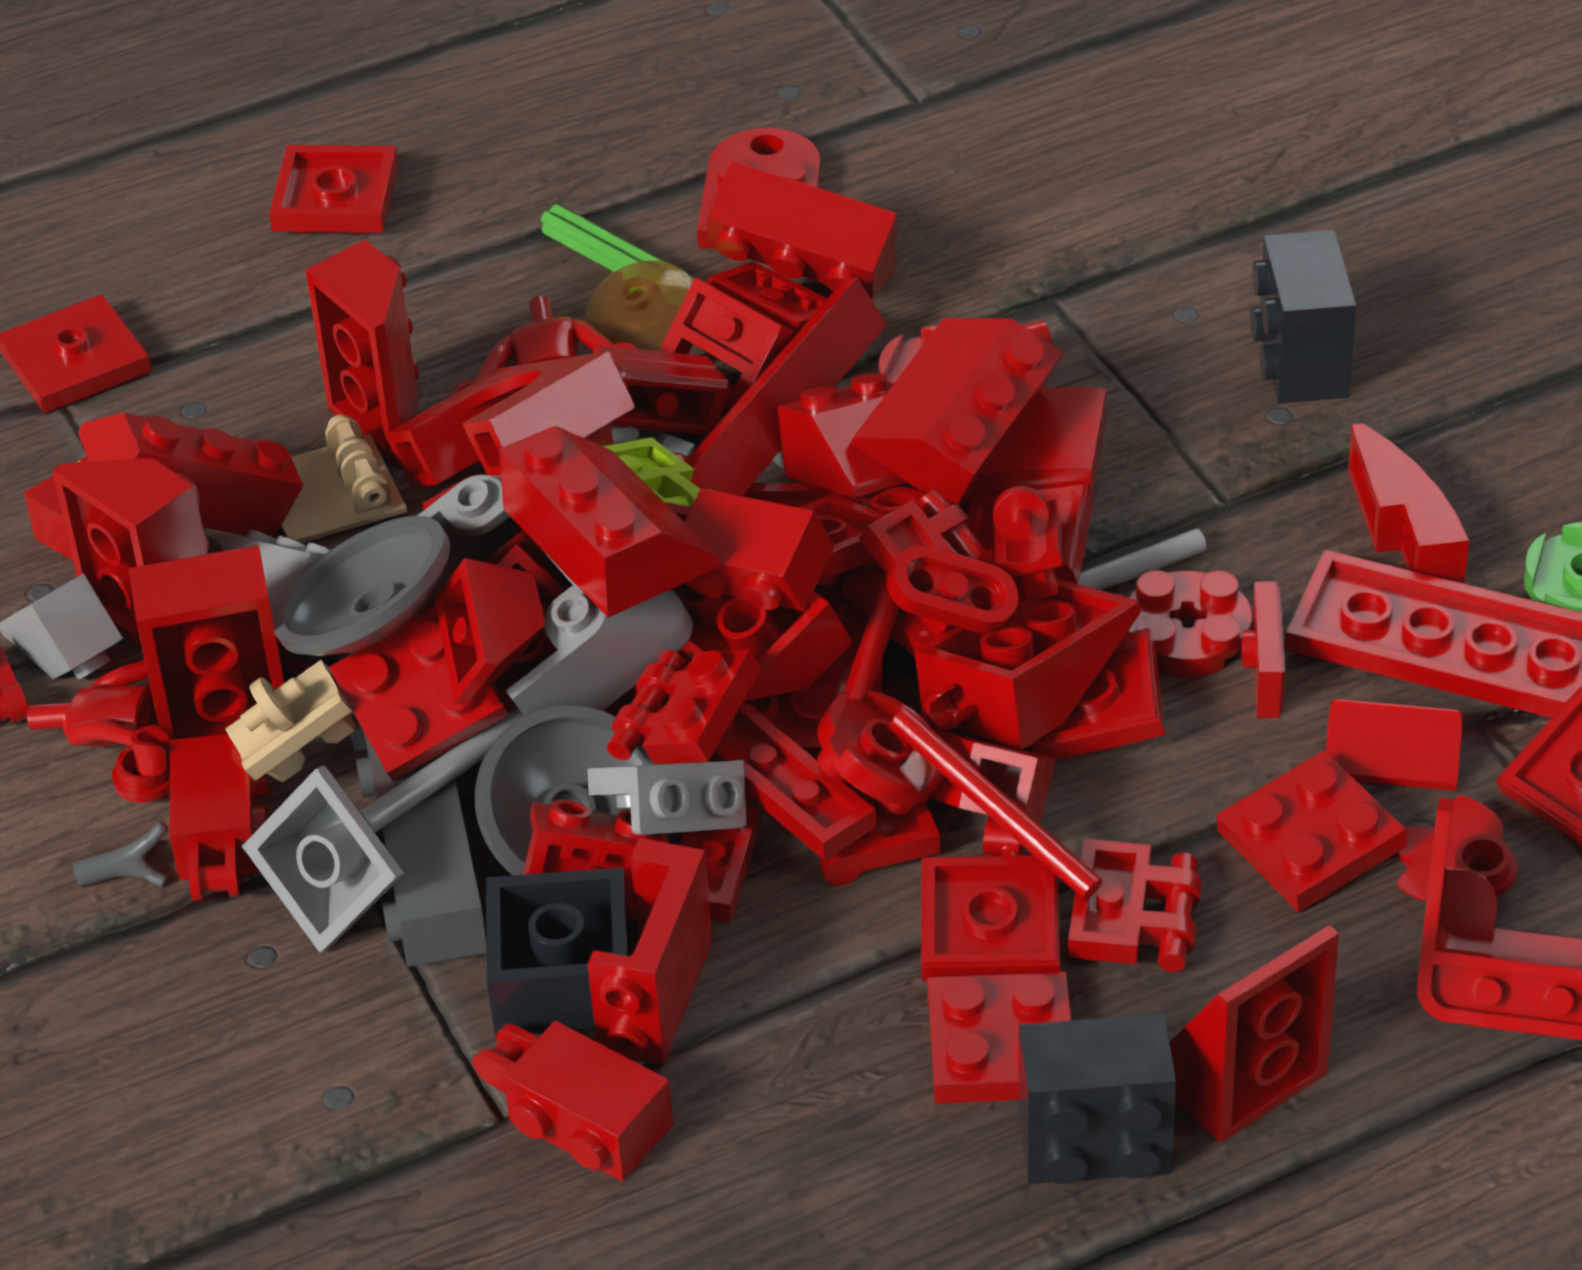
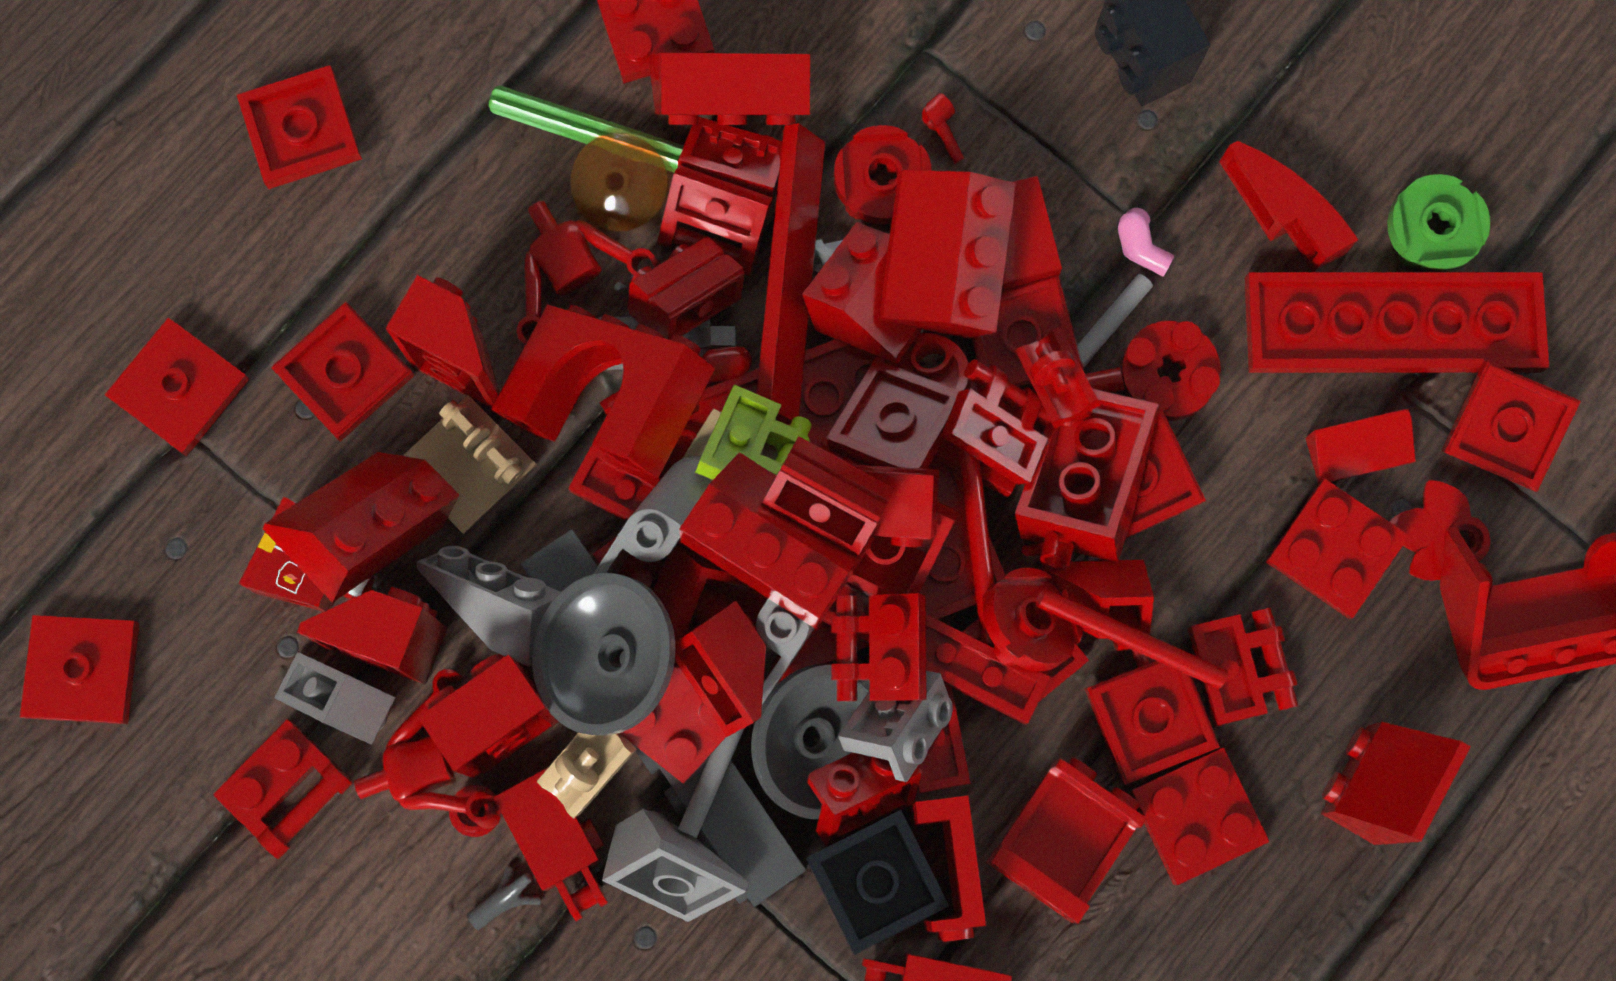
camera: 30 degrees left, 35 degrees up
red plate [887,545,1019,633] -> none
black brick [1019,1014,1176,1184] -> none
plate [1241,582,1285,718] -> none
none -> red plate [271,302,415,442]
none -> red brick [762,436,894,556]
none -> red panel [986,757,1147,924]
none -> bright pink arm [1118,208,1175,277]

